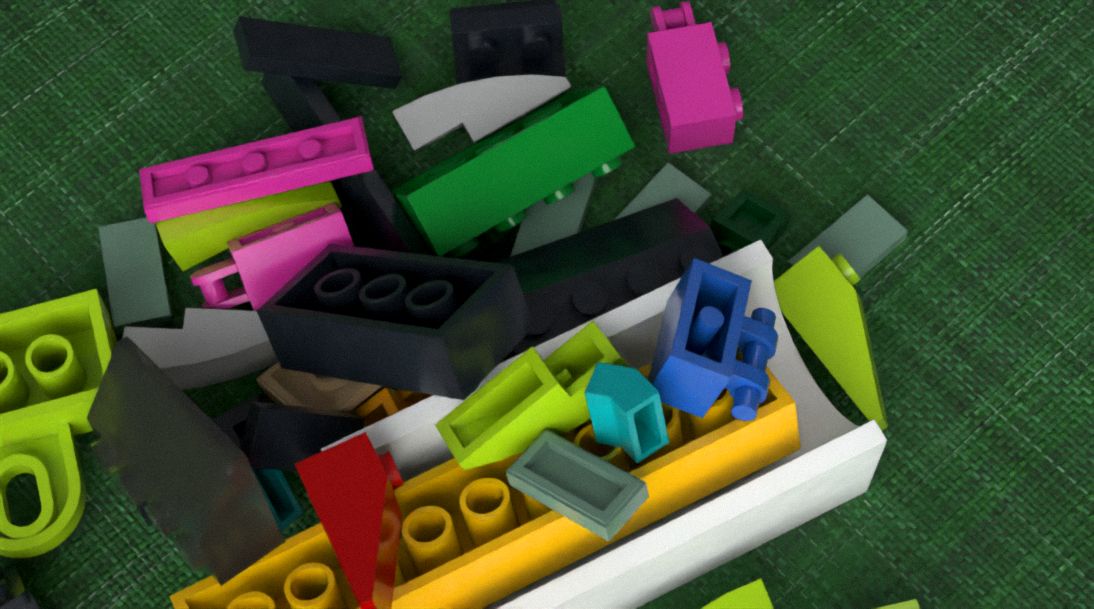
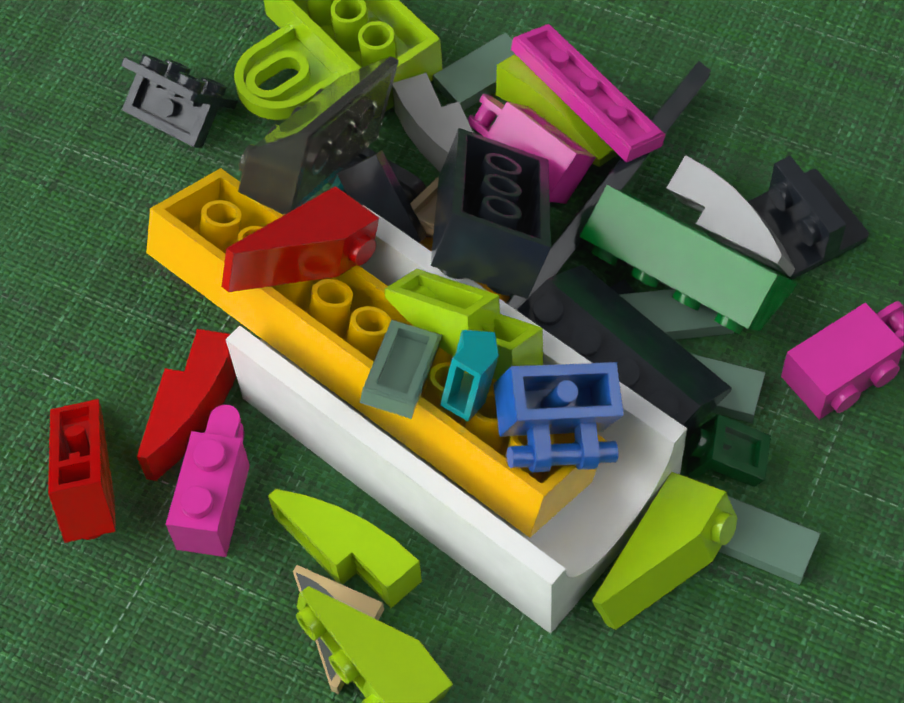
camera: 70 degrees right, 5 degrees down
black tile [233,16,402,89] -> none

